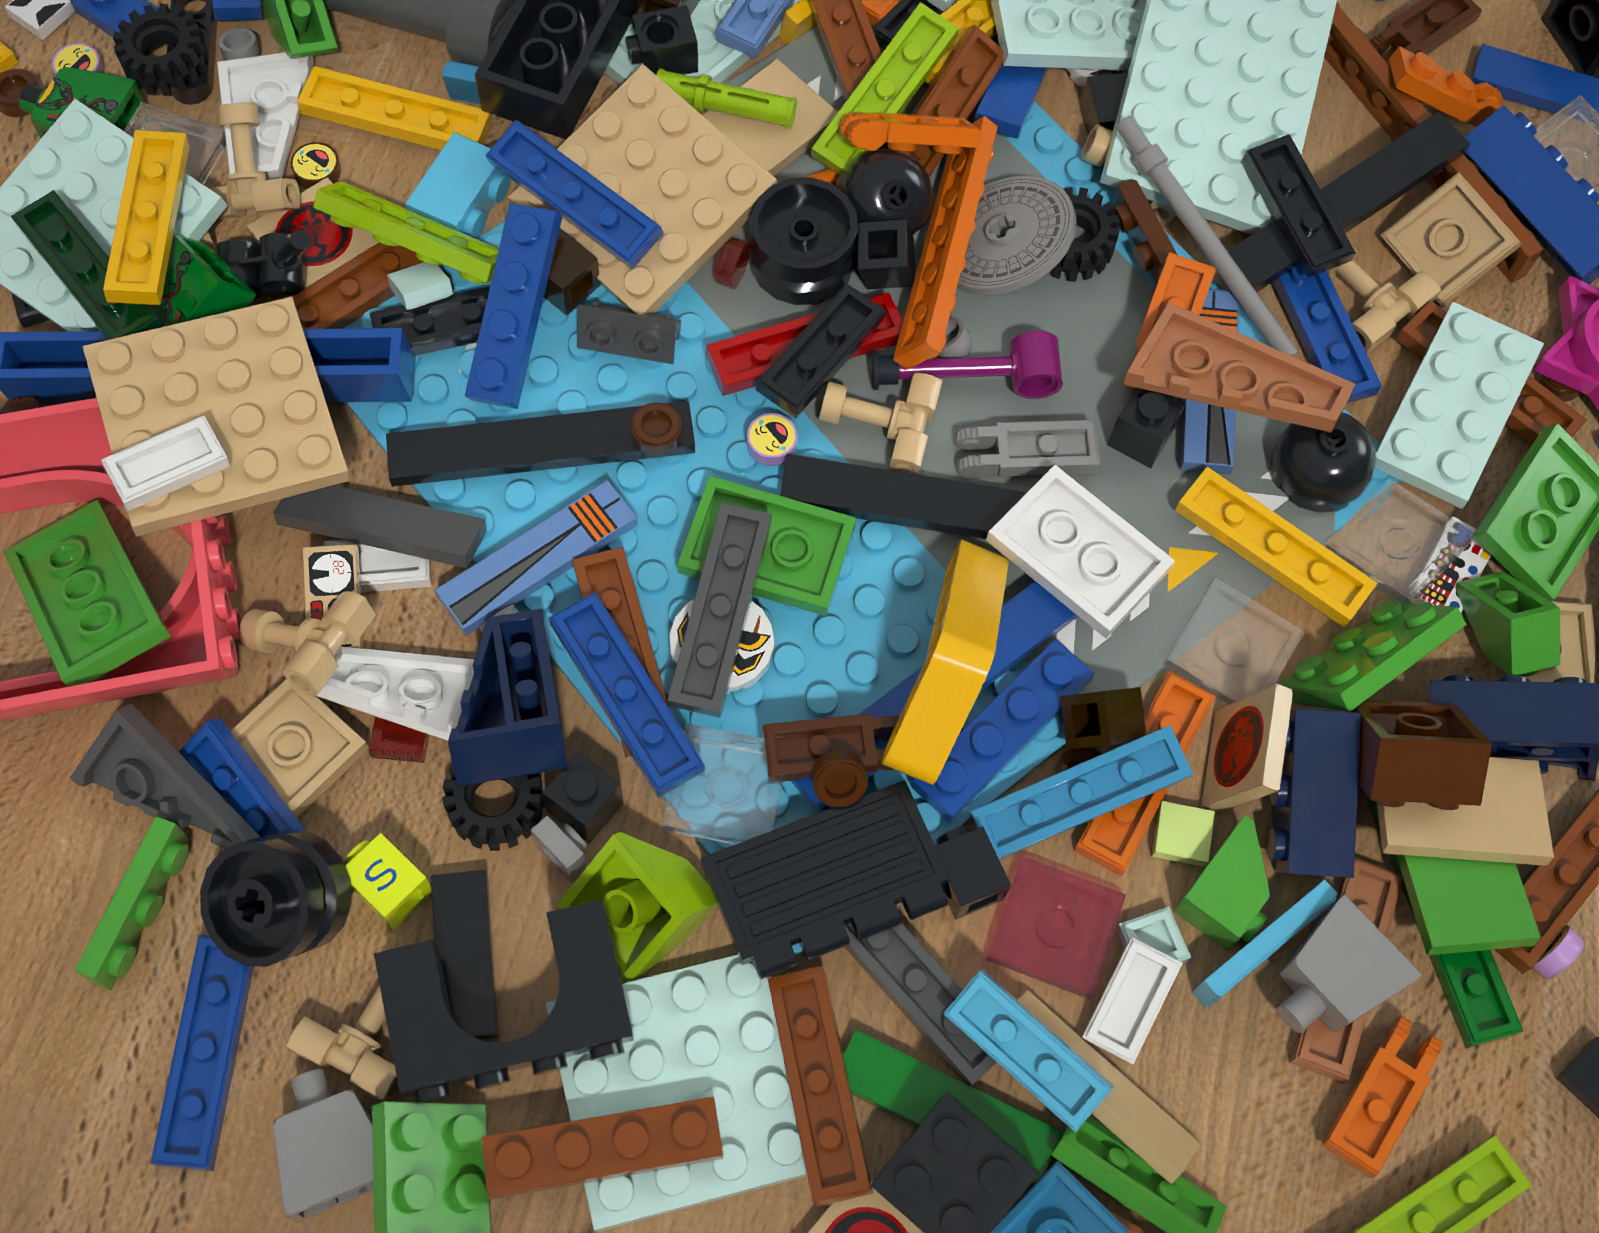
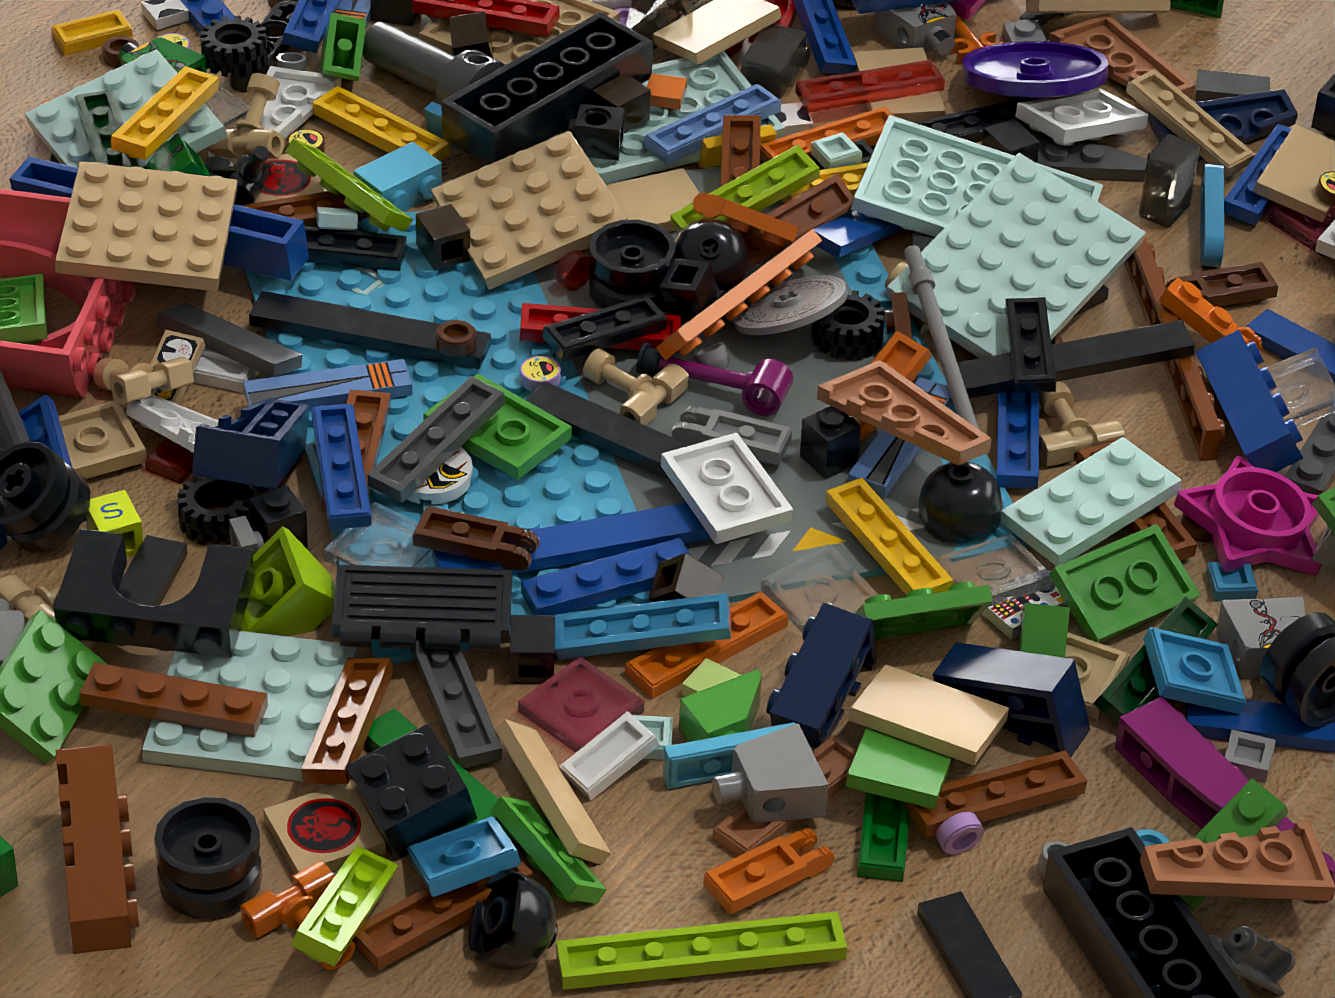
camera: 25 degrees right, 25 degrees down
white tile [101,415,230,512] -> none
blue plate [465,204,562,409] -> none
blue tile [485,120,664,270] -> none
dark grey hinge [577,301,681,364] -> none
lime pin [656,68,797,129] -> none
reddish brown tile [811,750,868,807] -> none
yellow beam [881,539,1009,785] -> none
medium azure tile [943,969,1114,1132] -> none
tan tile [1201,684,1293,813] -> none
reddish brown slope [1350,699,1492,810] -> none
tan tile [1381,172,1521,308] -> none

